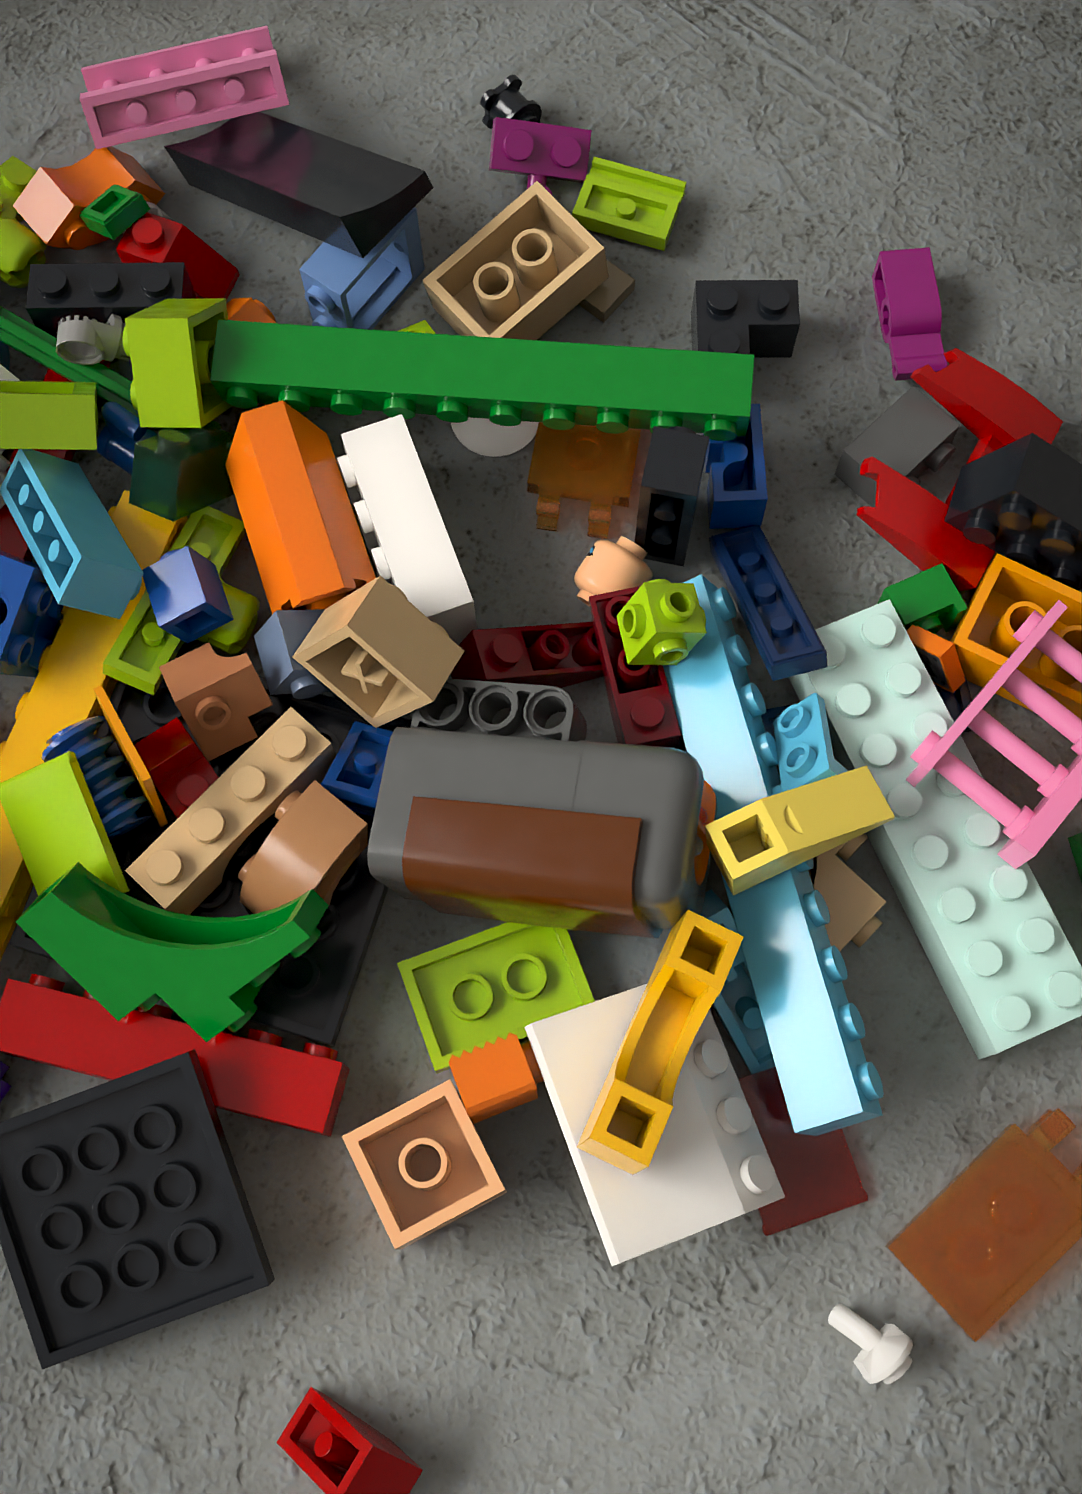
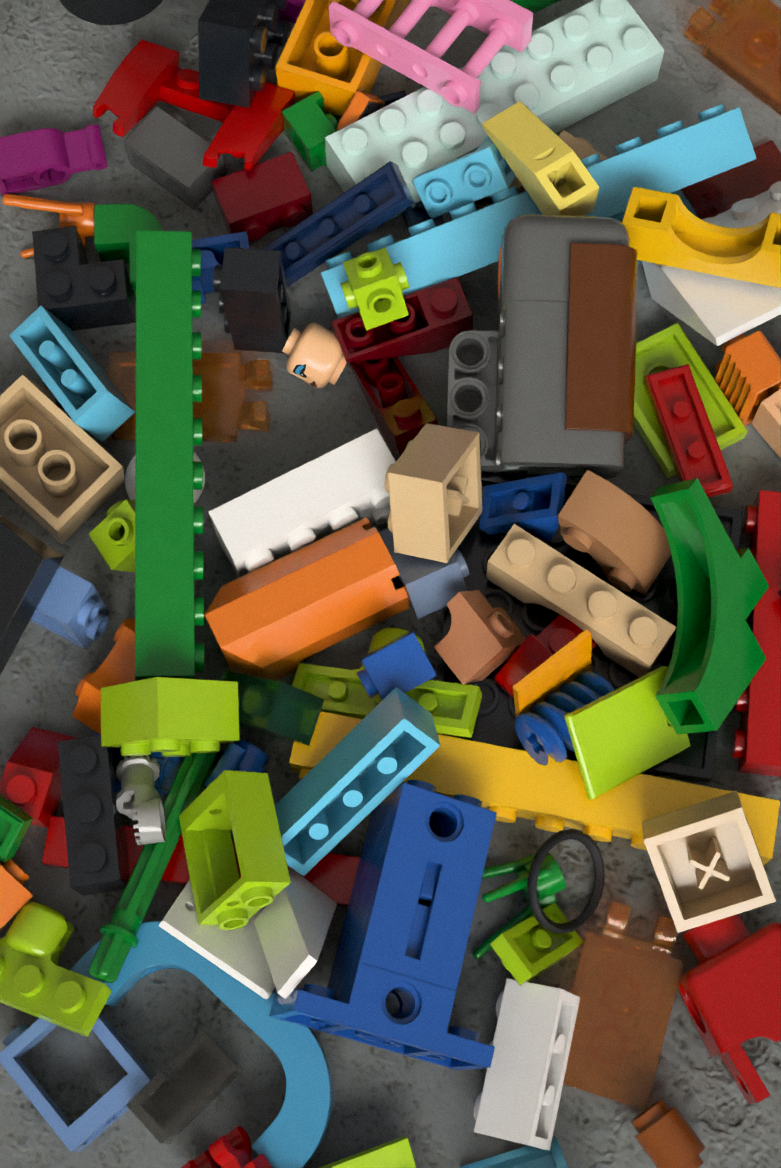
camera: 95 degrees left, 0 degrees up
none -> orange plant [2,193,96,258]
none -> medium azure brick [9,305,135,442]
none -> green brick [94,204,163,298]
none -> dark red brick [211,152,313,242]
none -> red tile [644,364,734,498]

